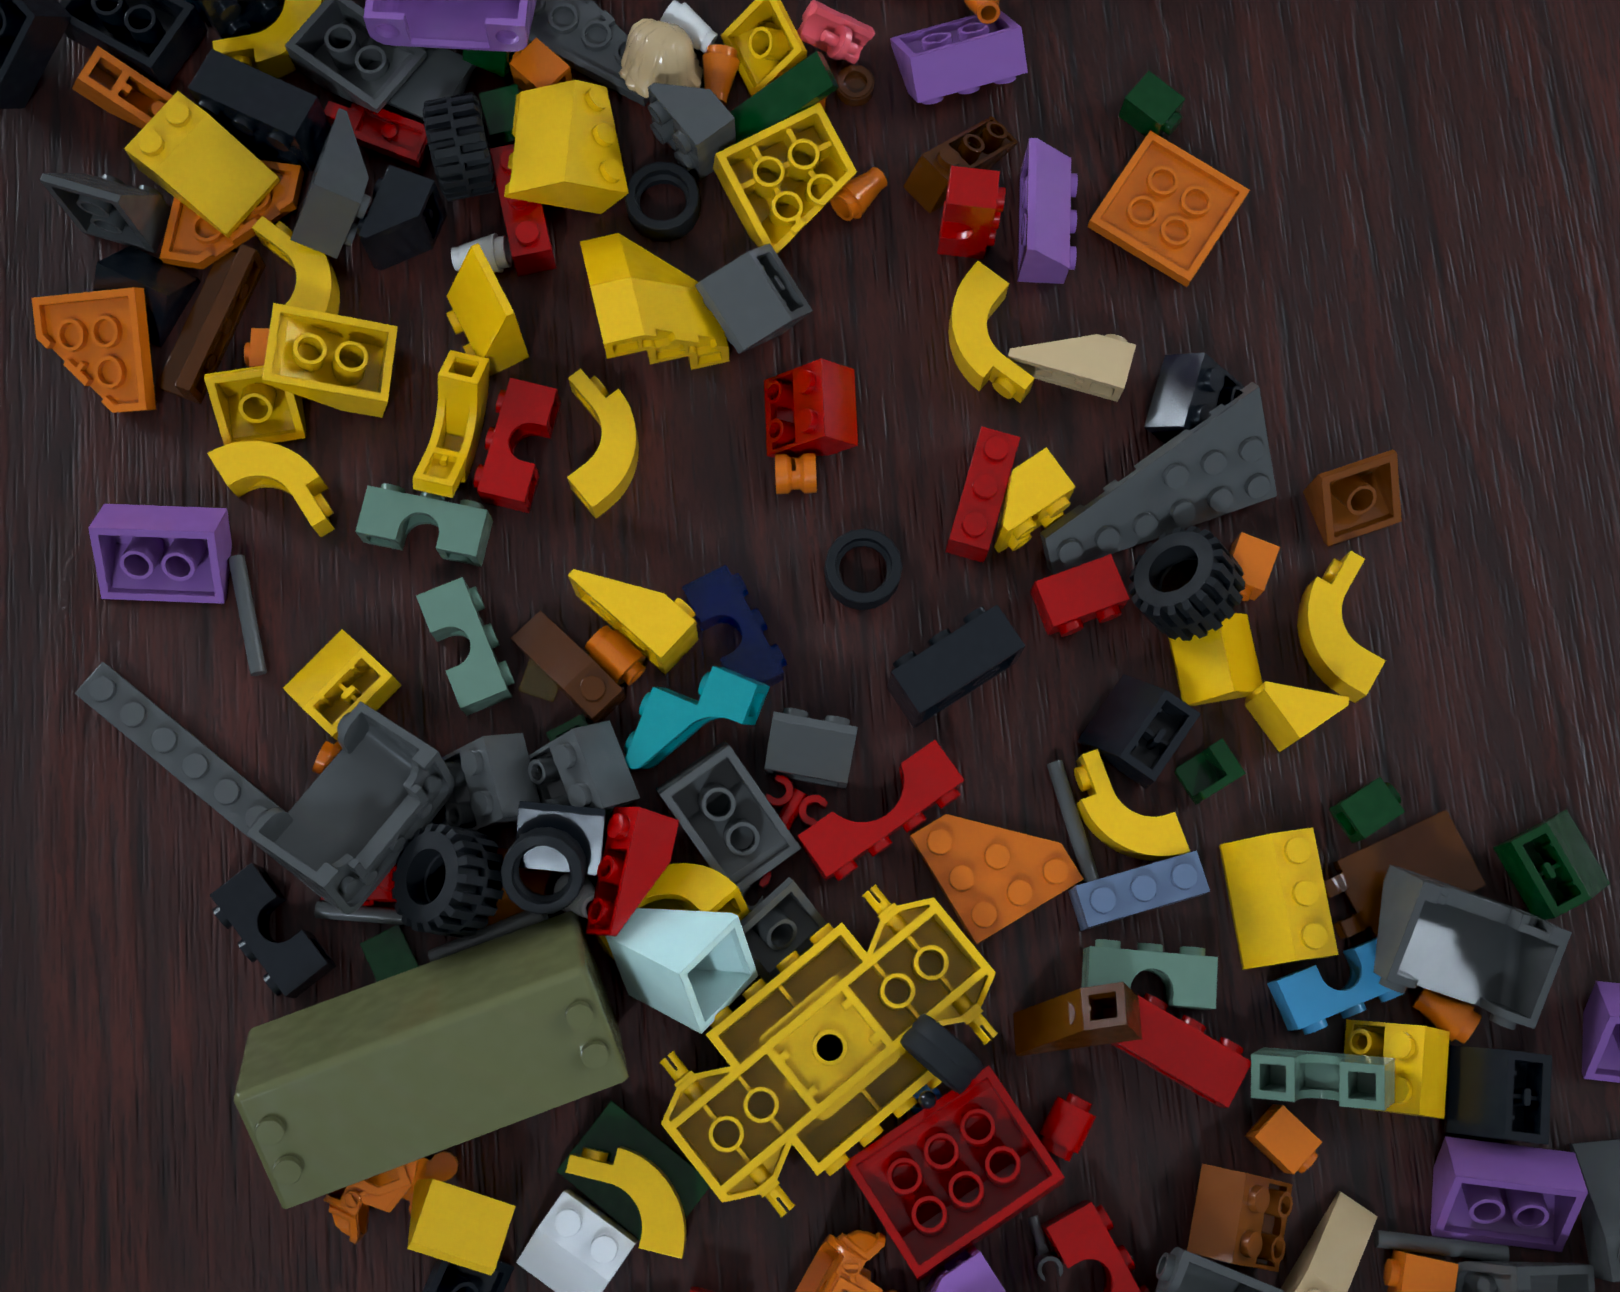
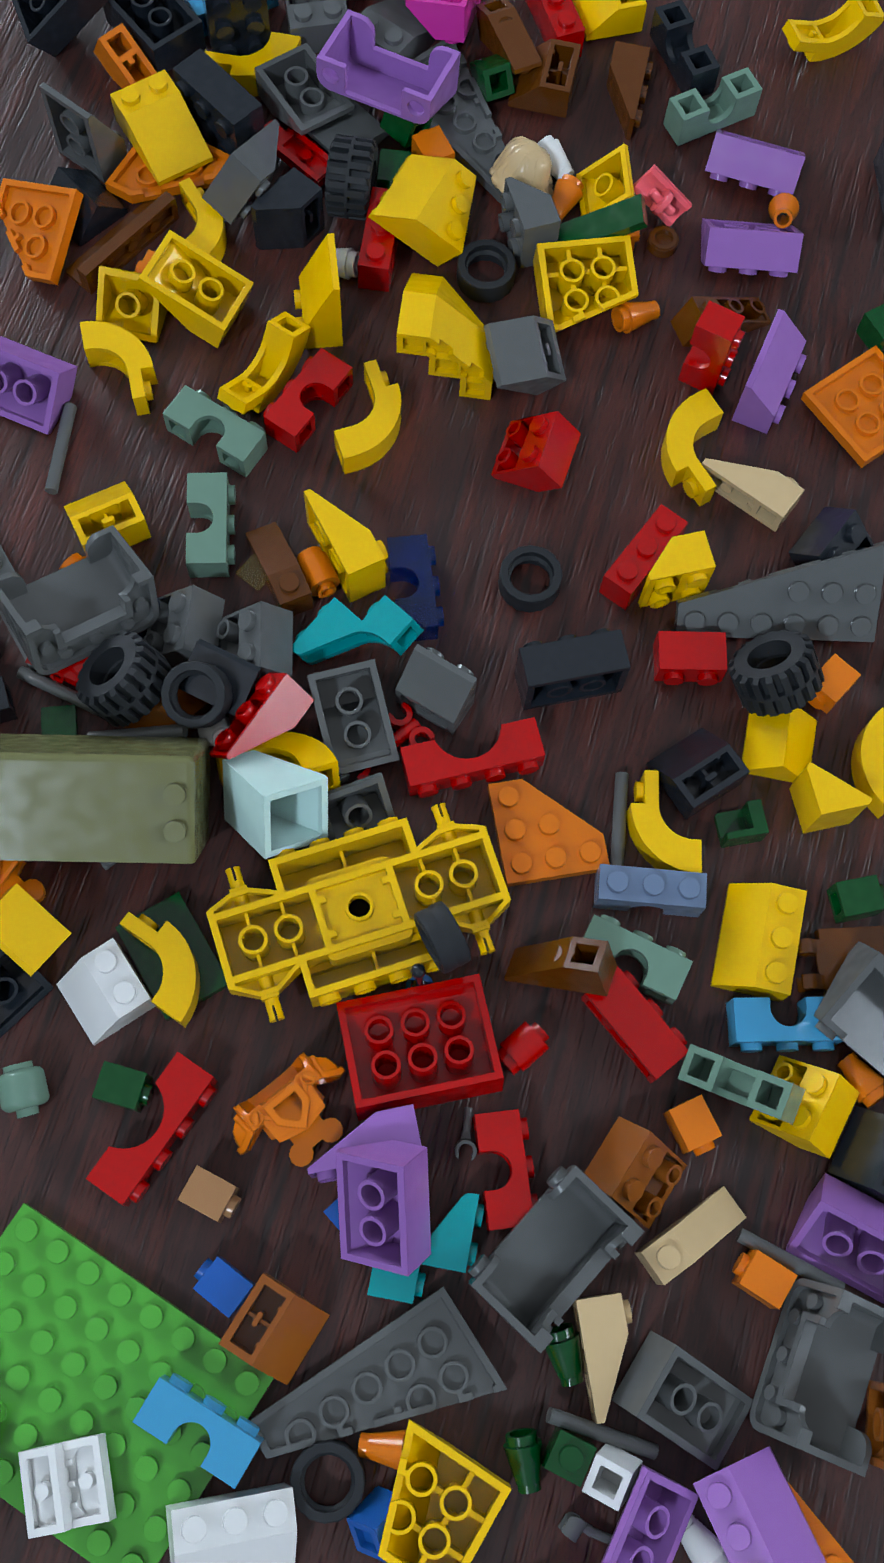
camera: 20 degrees right, 5 degrees down
orange wheel [775,453,817,494] -> none

